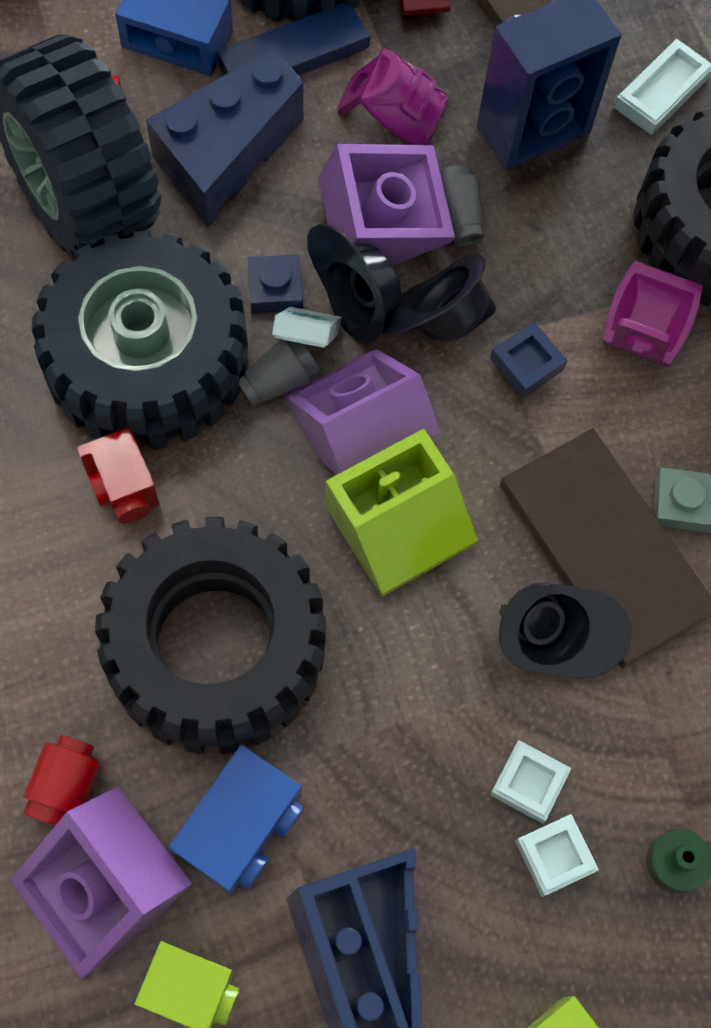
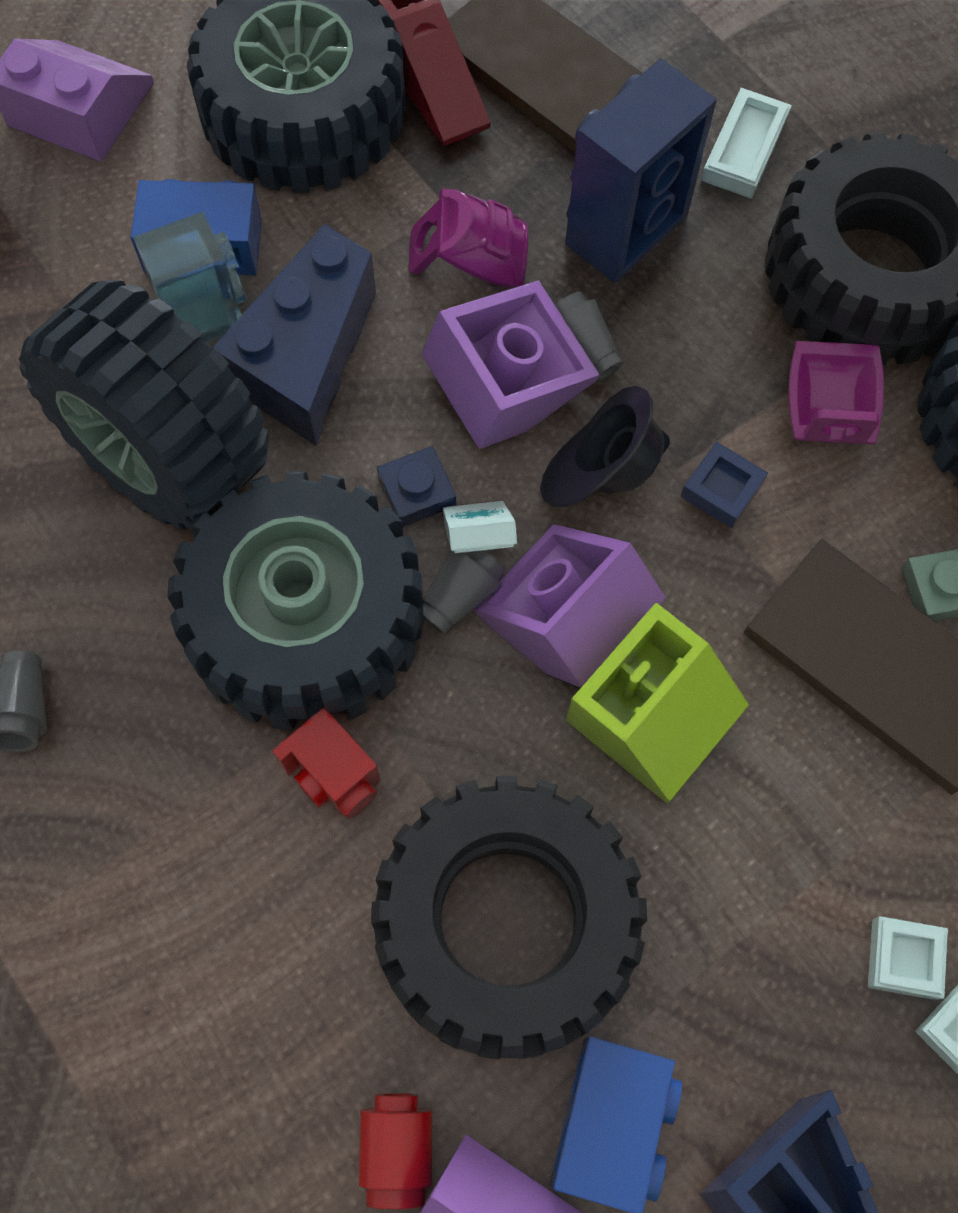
camera: 15 degrees left, 0 degrees up
dark blue tile [217,2,370,75] -> none
black piece [307,223,401,343] -> none
black piece [499,582,632,679] -> none
none -> clear light blue brick [133,212,247,342]

